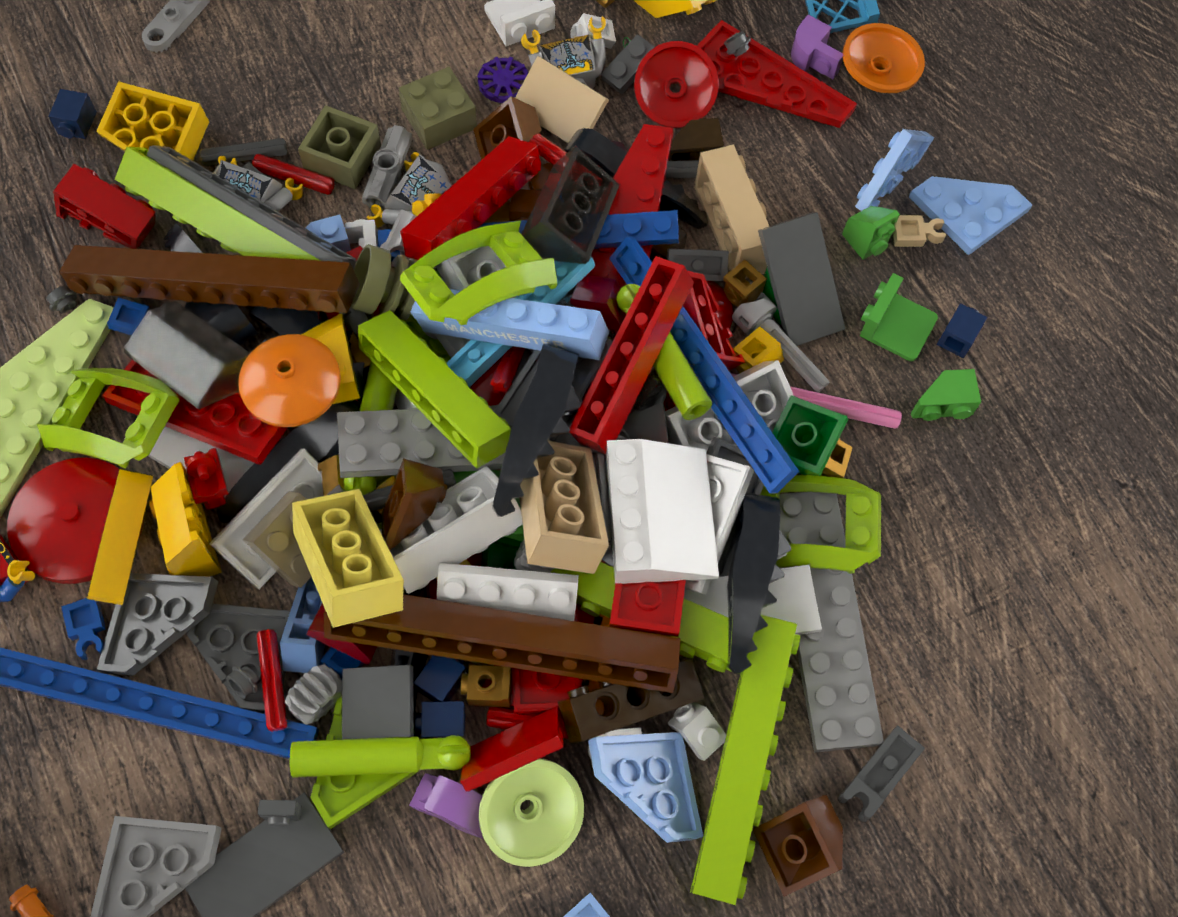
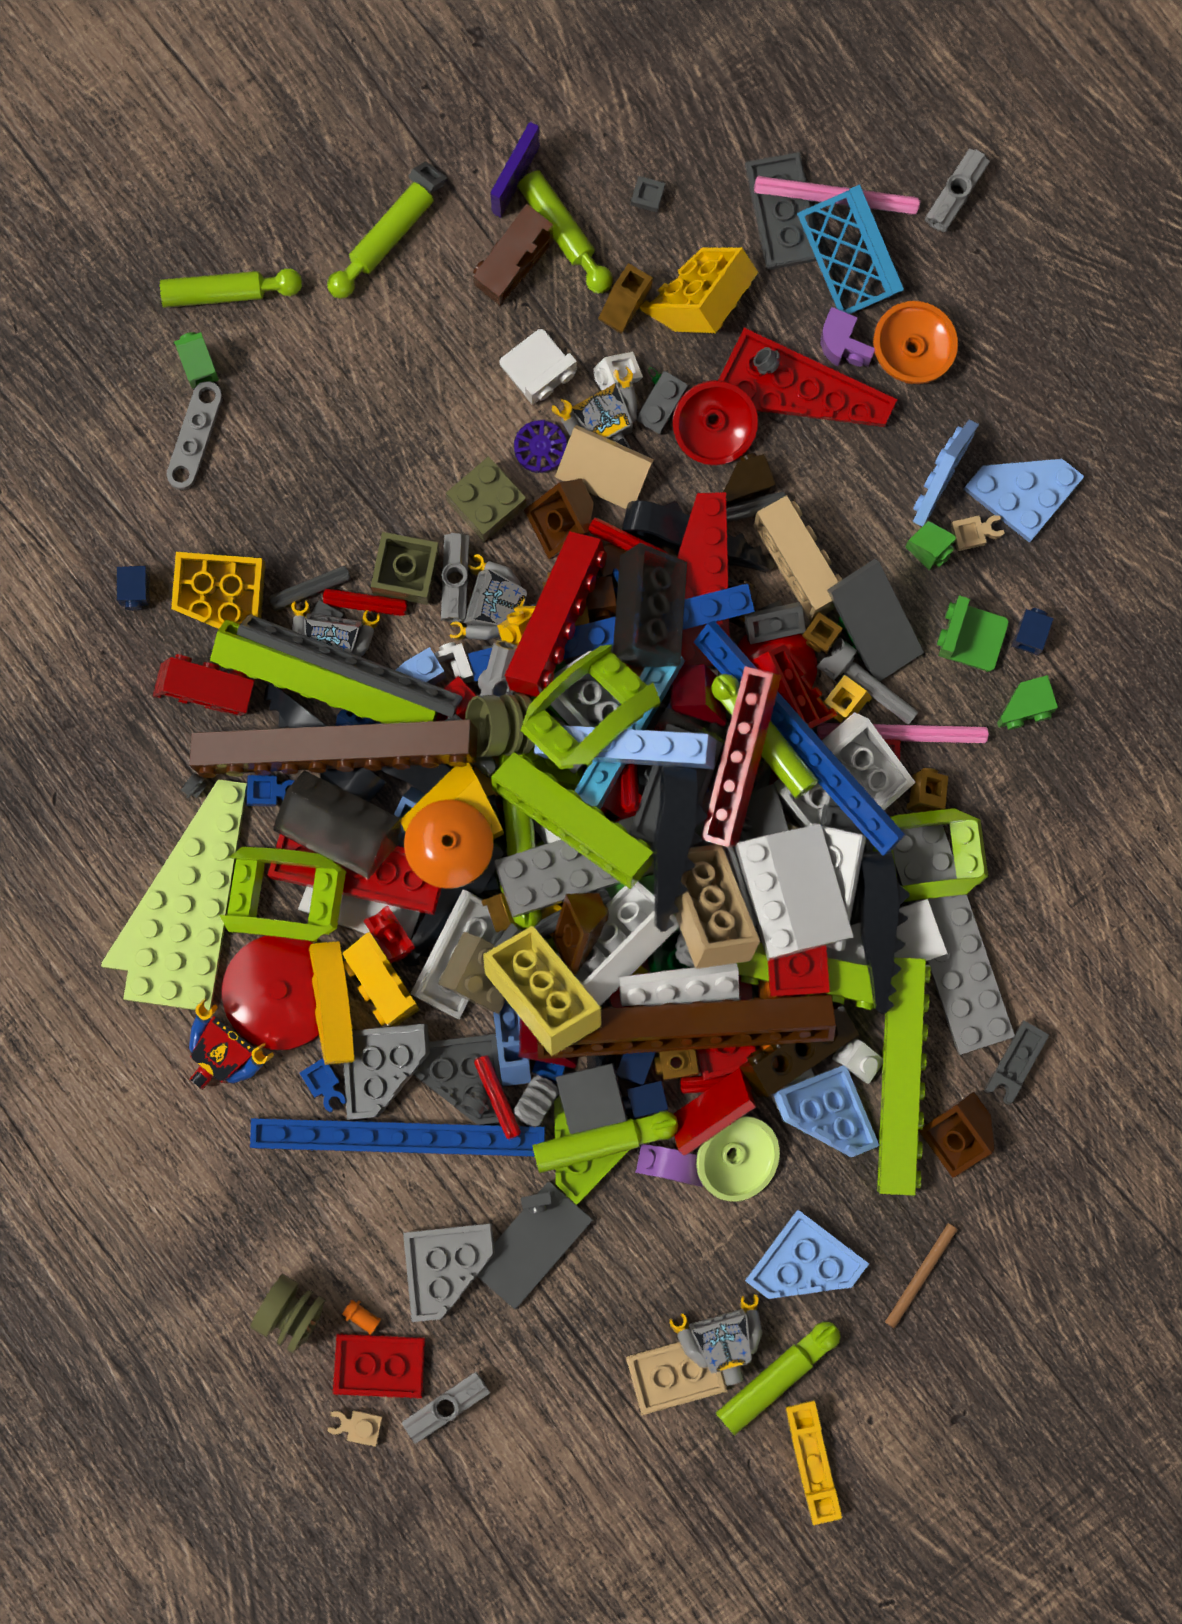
camera: 10 degrees left, 15 degrees up
green slope [772,395,849,476] -> none

